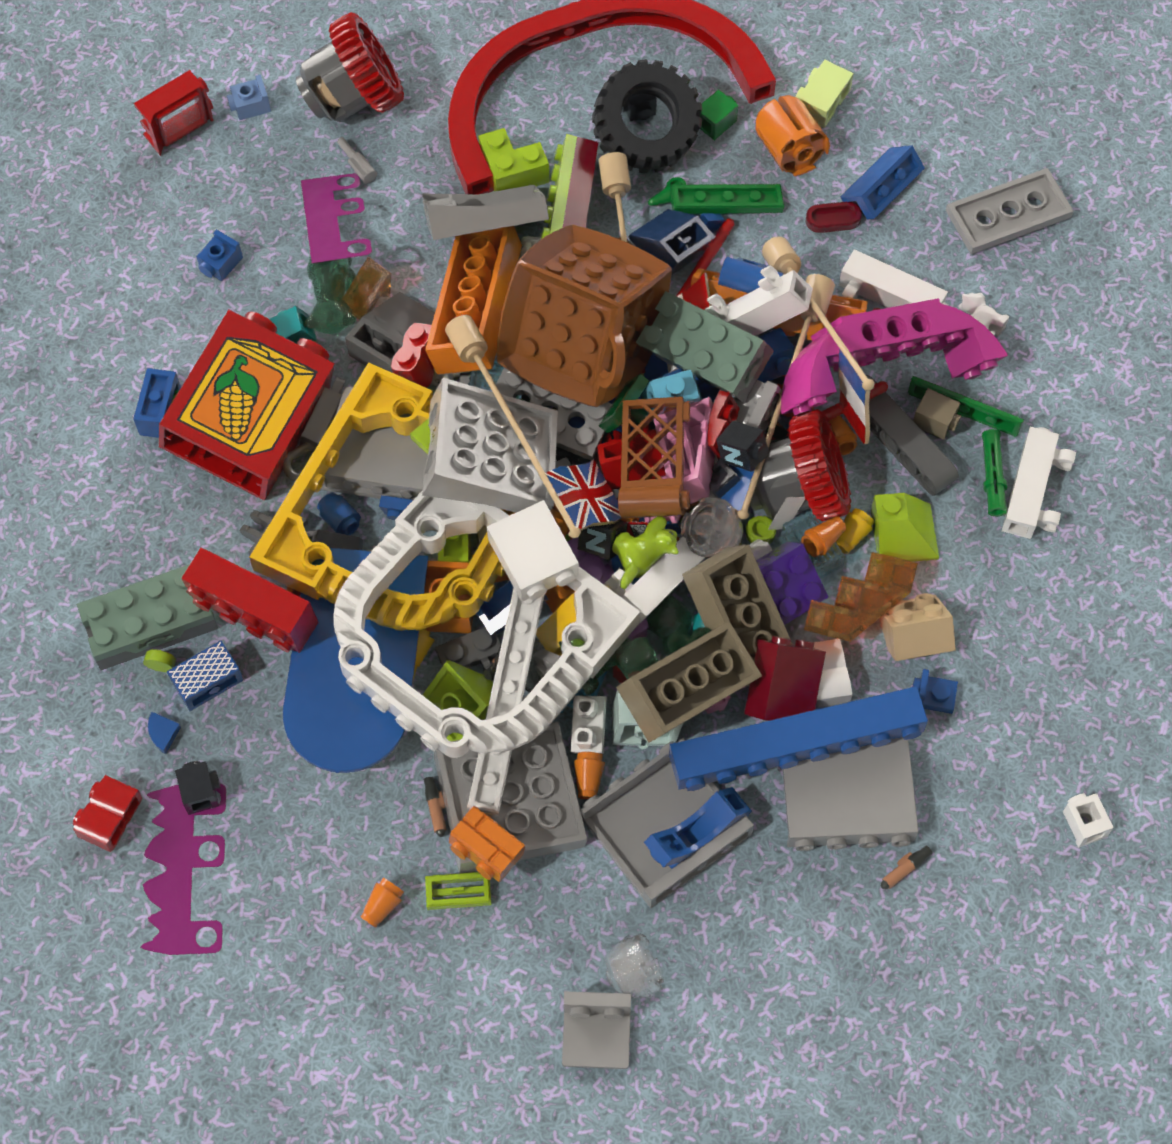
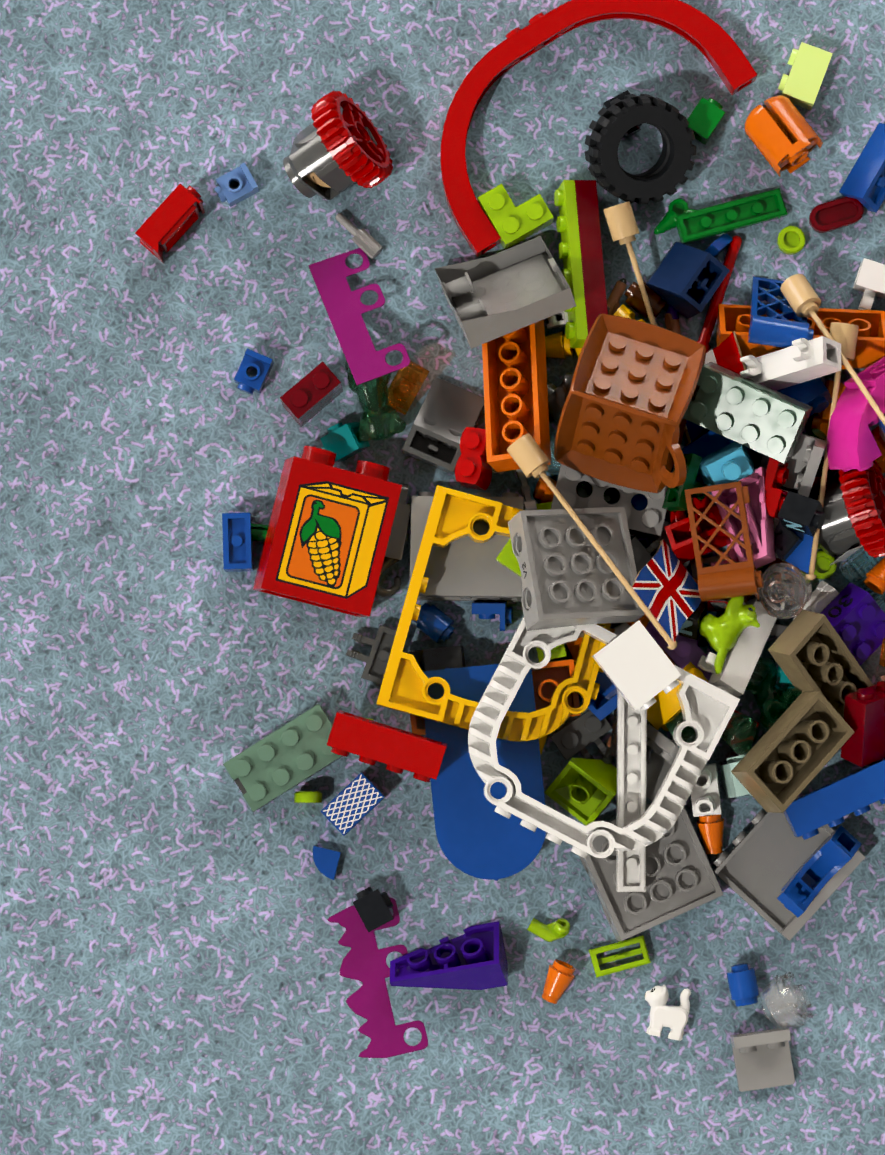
camera: 10 degrees left, 20 degrees up
red brick [73,775,142,852] -> none
piece [423,777,447,837] -> none
orange brick [449,806,525,882] -> none
none -> dark red brick [280,361,343,427]
none -> dark purple wedge [390,921,508,990]
none -> lime arm [527,918,570,942]
none -> white animal [645,984,691,1041]
none -> blue brick [726,963,759,1006]
none -> lime tile [777,226,805,255]

